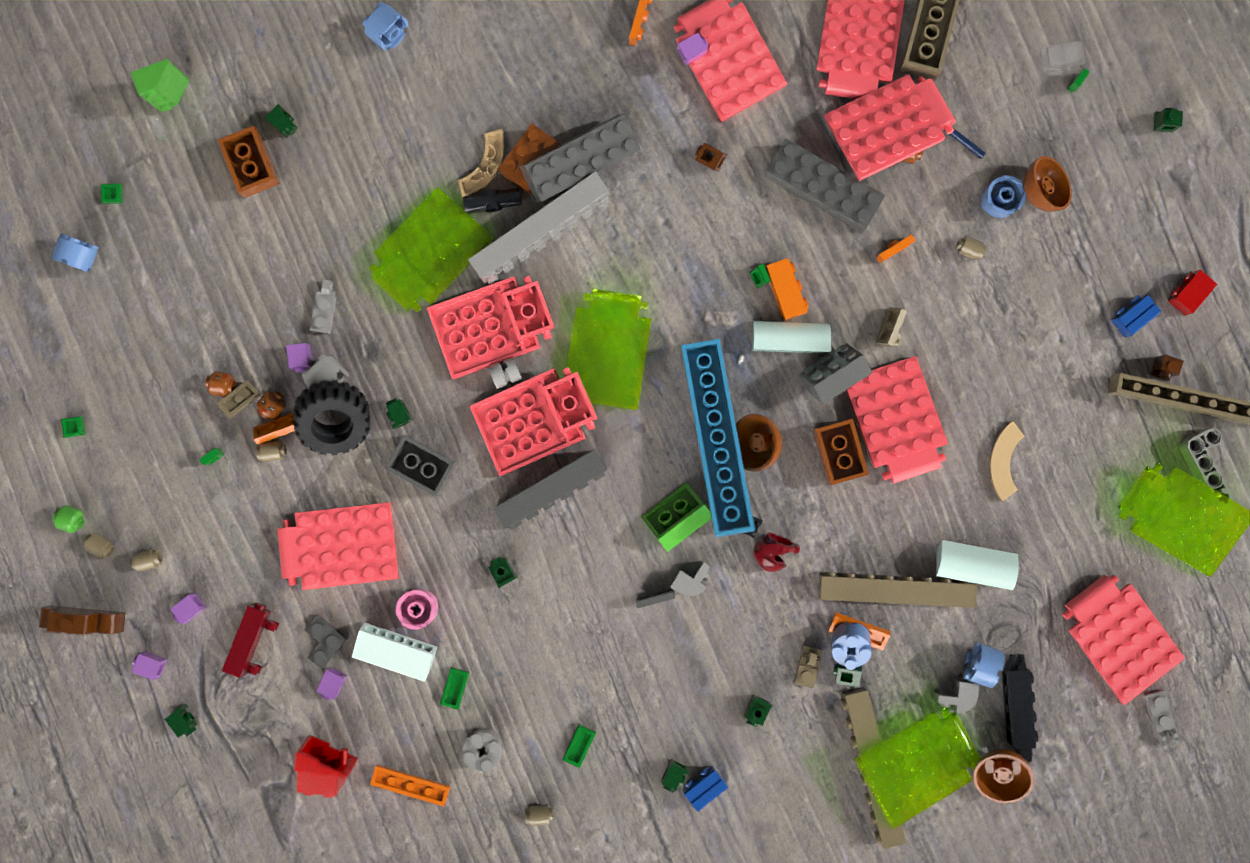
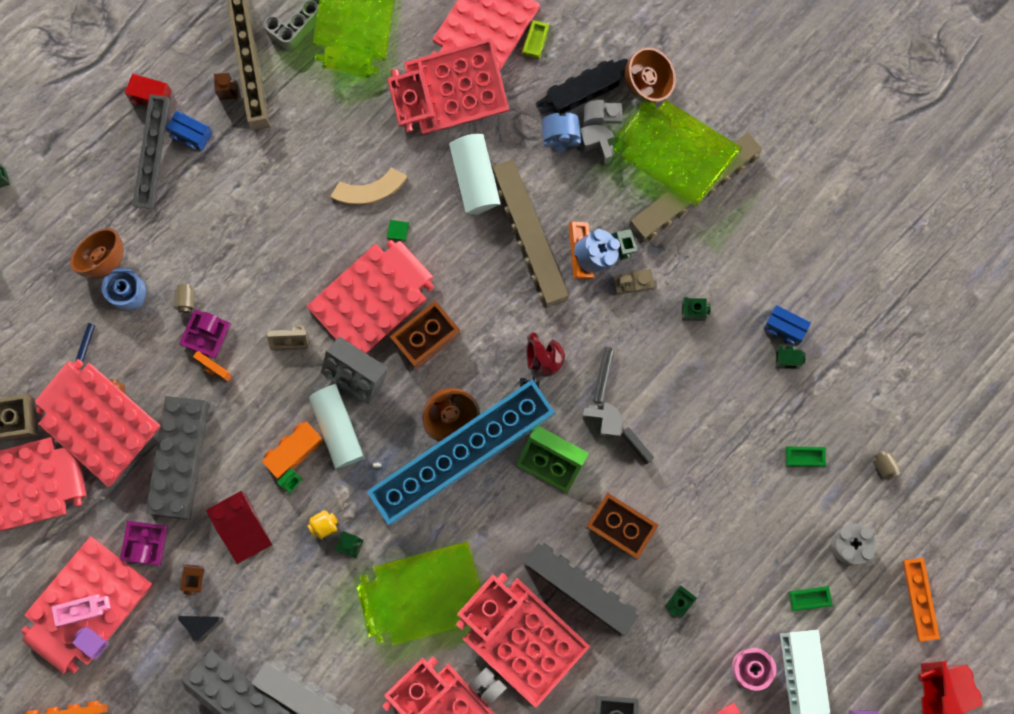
camera: 110 degrees left, 10 degrees down
none -> bright pink hinge [52,594,111,627]
none -> magenta plate [120,521,168,566]
none -> dark grey plate [132,94,170,209]
none -> black slope [178,616,223,641]
none -> magenta plate [179,309,231,359]
none -> dark red slope [206,491,273,564]
none -> yellow head [308,510,339,540]
none -> dark green brick [335,531,364,559]
none -> coral plate [387,38,510,136]
none -> green tile [387,220,409,242]
none -> lime tile [522,20,550,60]
none -> light grey brick [583,100,622,127]
none -> dark orange brick [585,492,659,561]
none -> dark grey axle [593,347,614,403]

